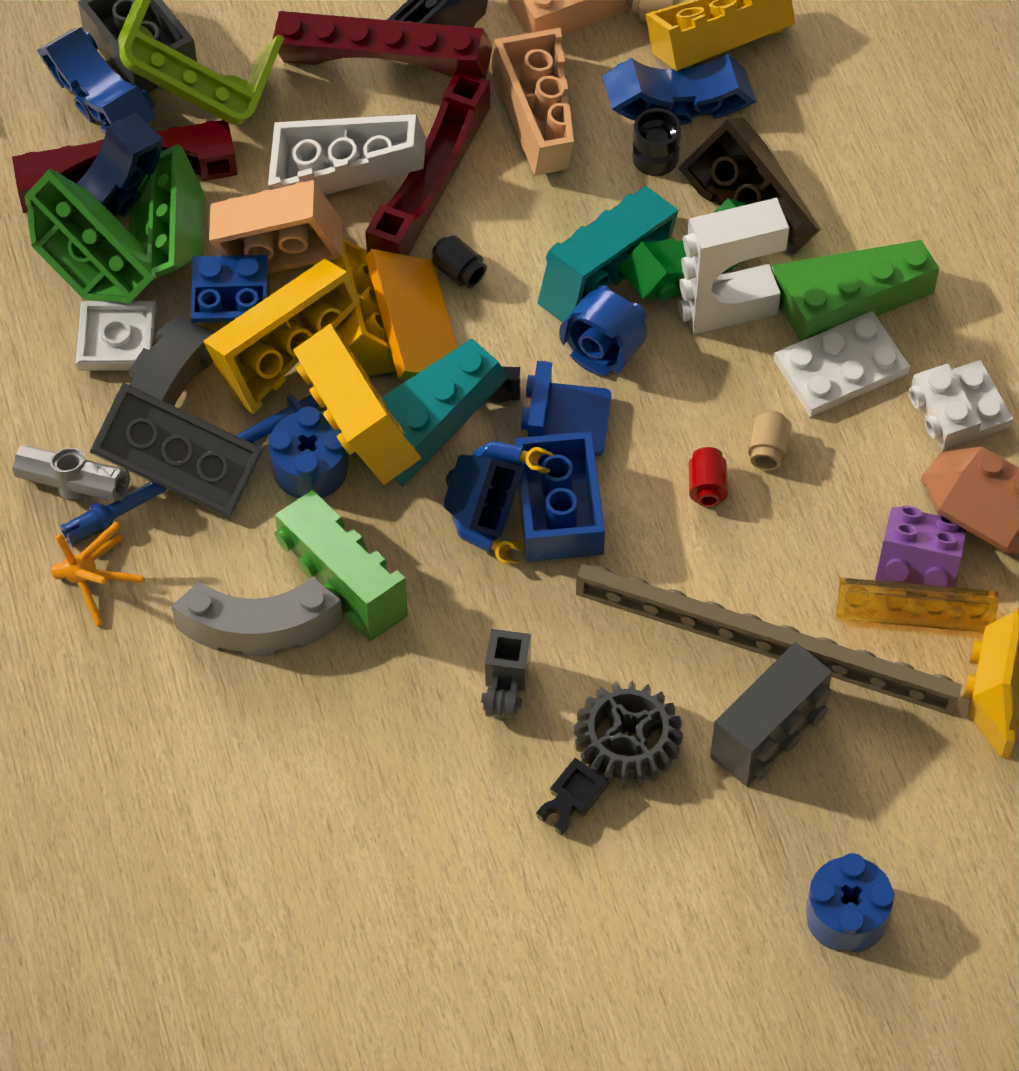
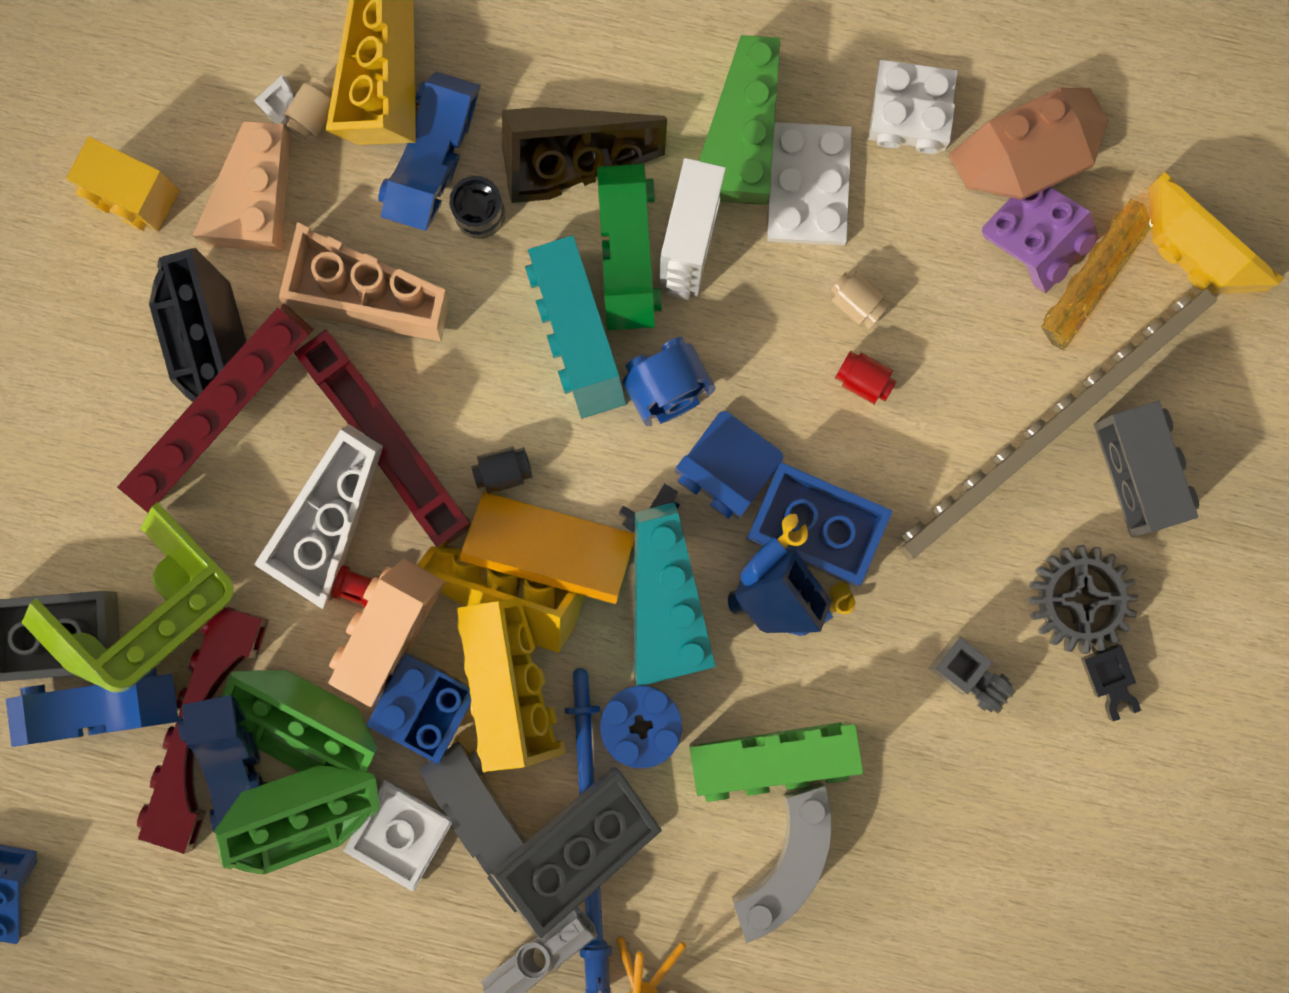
camera: 60 degrees left, 25 degrees up
yellow wedge [293,324,422,485] -> none

